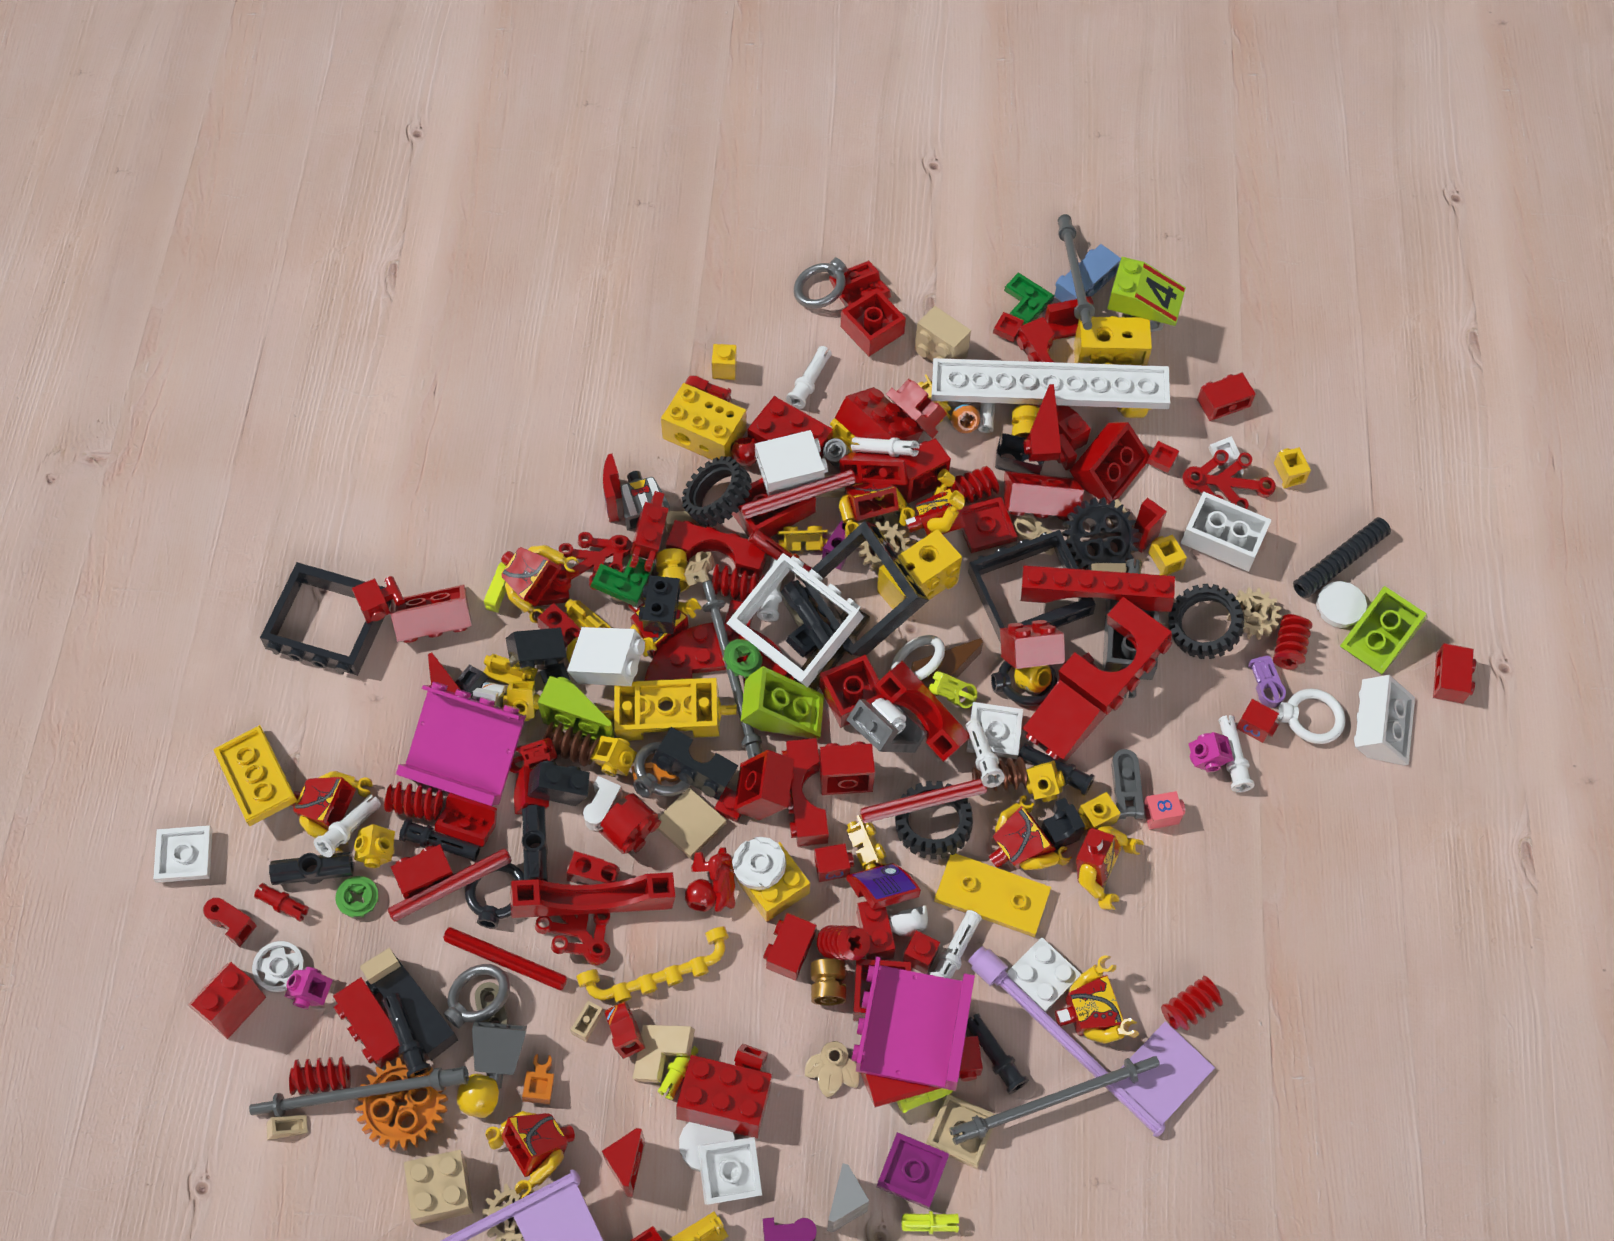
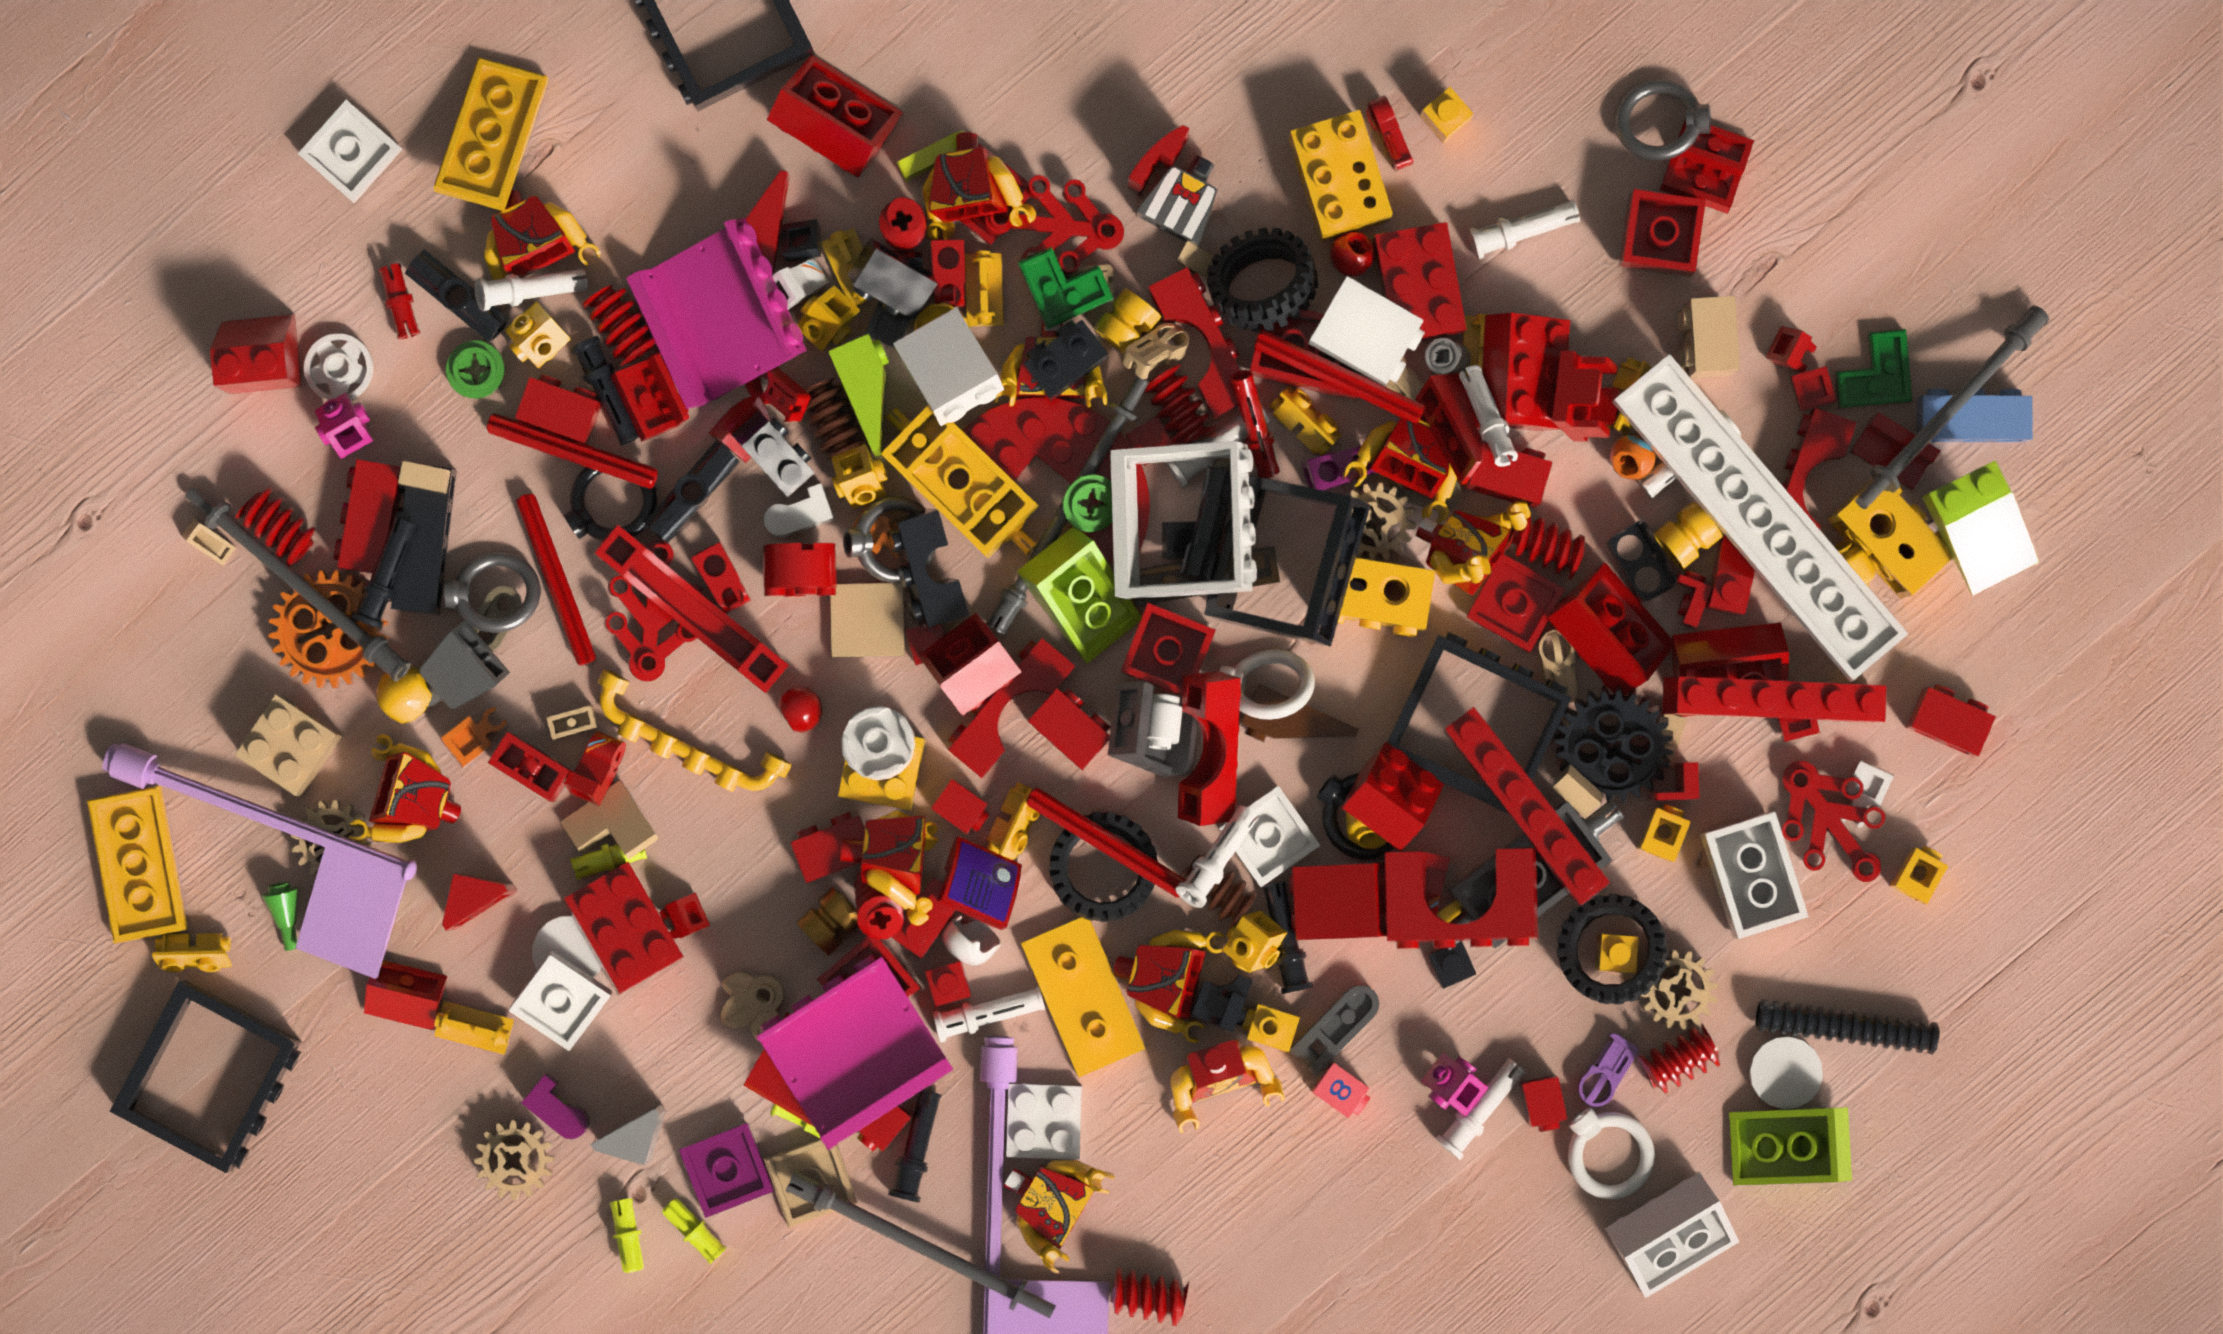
camera: 45 degrees right, 25 degrees up
red leg [203,898,257,947] -> none
red brick [352,576,405,623] -> none
red hinge [629,491,669,572] -> none
red hair [691,847,736,912] -> none
neon yellow piece [929,671,977,708] -> none
red slope [1024,384,1061,462] -> none
red brick [1433,643,1477,704] -> none
none -> red brick [488,732,574,802]
none -> torso [841,810,938,925]
none -> red piece [879,197,927,251]
none -> black plate [1428,941,1476,989]
none -> yellow brick [1595,933,1639,973]
none -> red arch [1662,676,1887,723]
none -> red tile [1765,326,1817,373]

